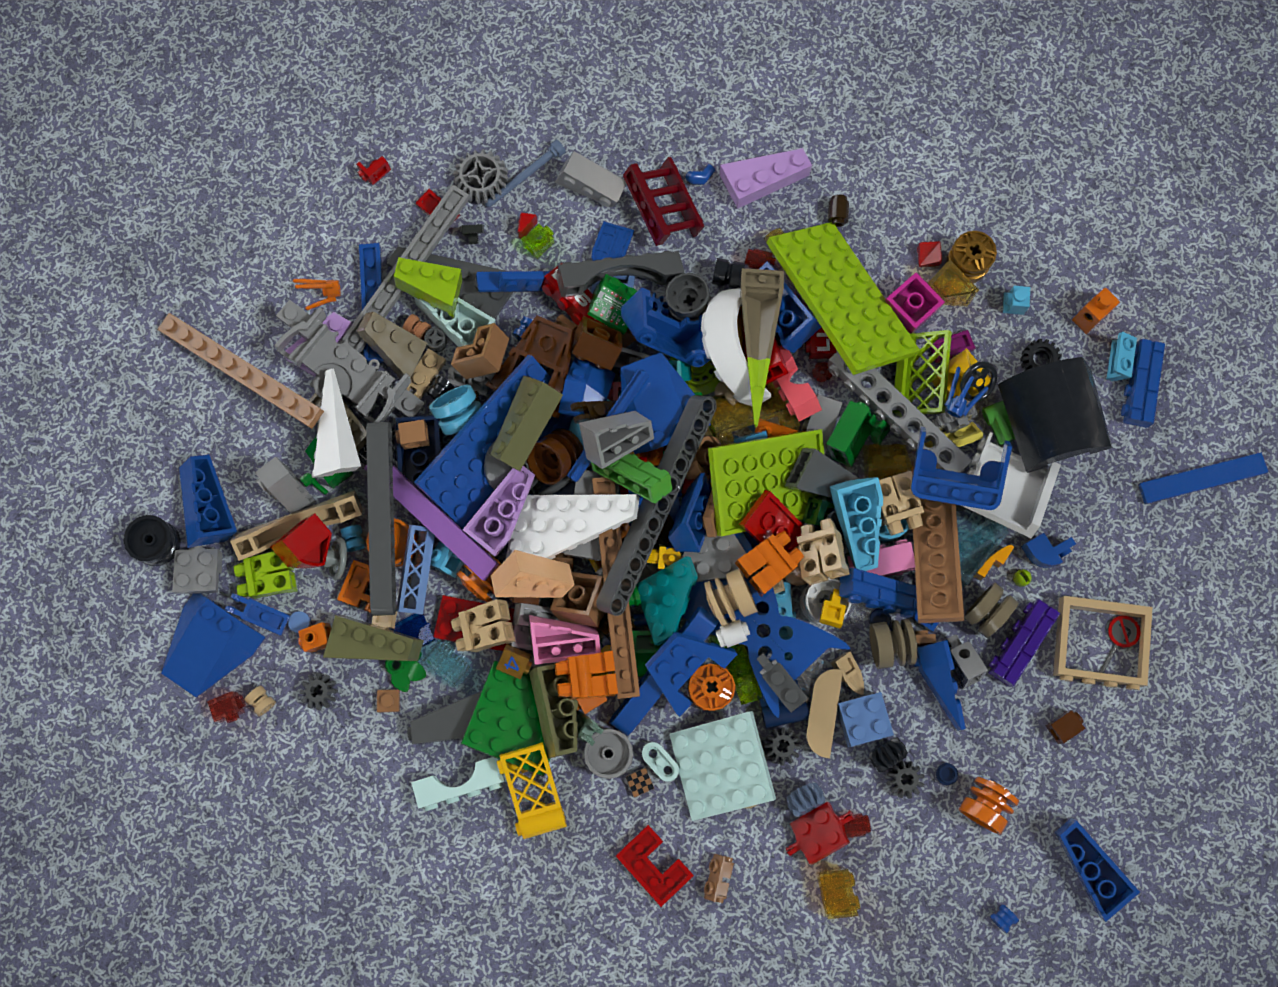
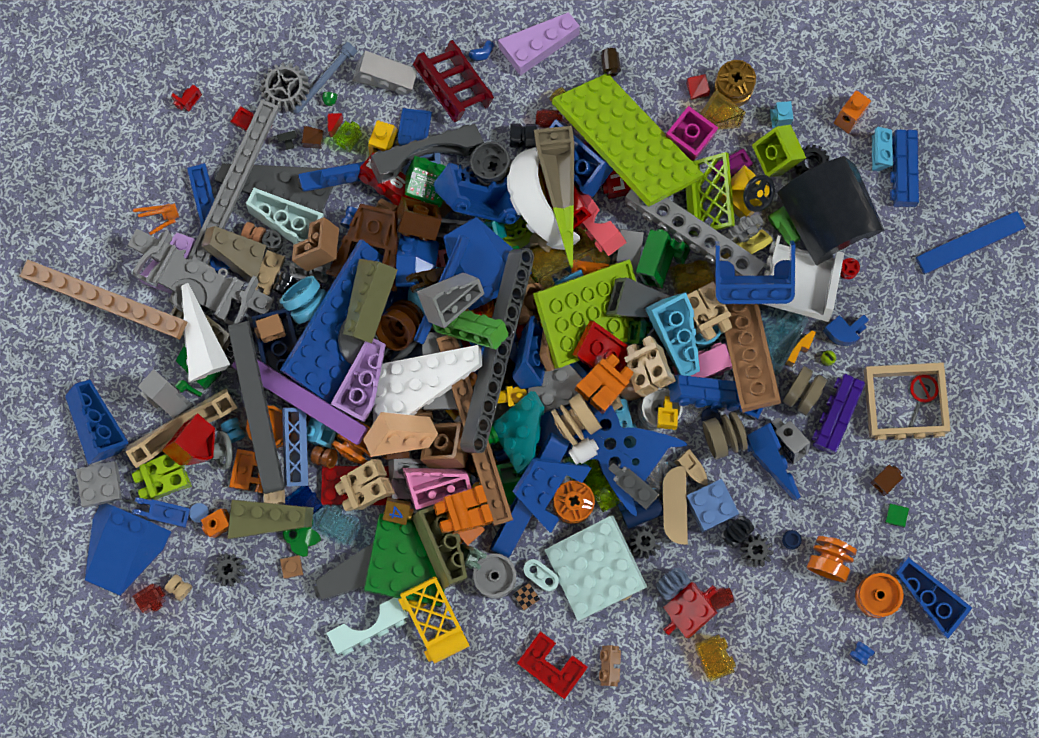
camera: 10 degrees left, 0 degrees up
black wheel [123,515,181,566] -> none
lime wedge [394,257,462,318] -> none
clear red plate [812,362,832,382] -> none
medium nougat plate [915,630,936,646] -> none
blue plant [944,367,989,418] -> none
none -> reddish brown slope [302,126,324,149]
none -> dark orange wheel [311,446,338,468]
none -> green hinge [322,92,338,106]
none -> yellow torso [368,120,398,156]
none -> lime brick [752,125,806,177]
none -> red wheel [840,258,860,280]
none -> orange wheel [855,573,904,618]
none -> green tile [885,503,909,528]

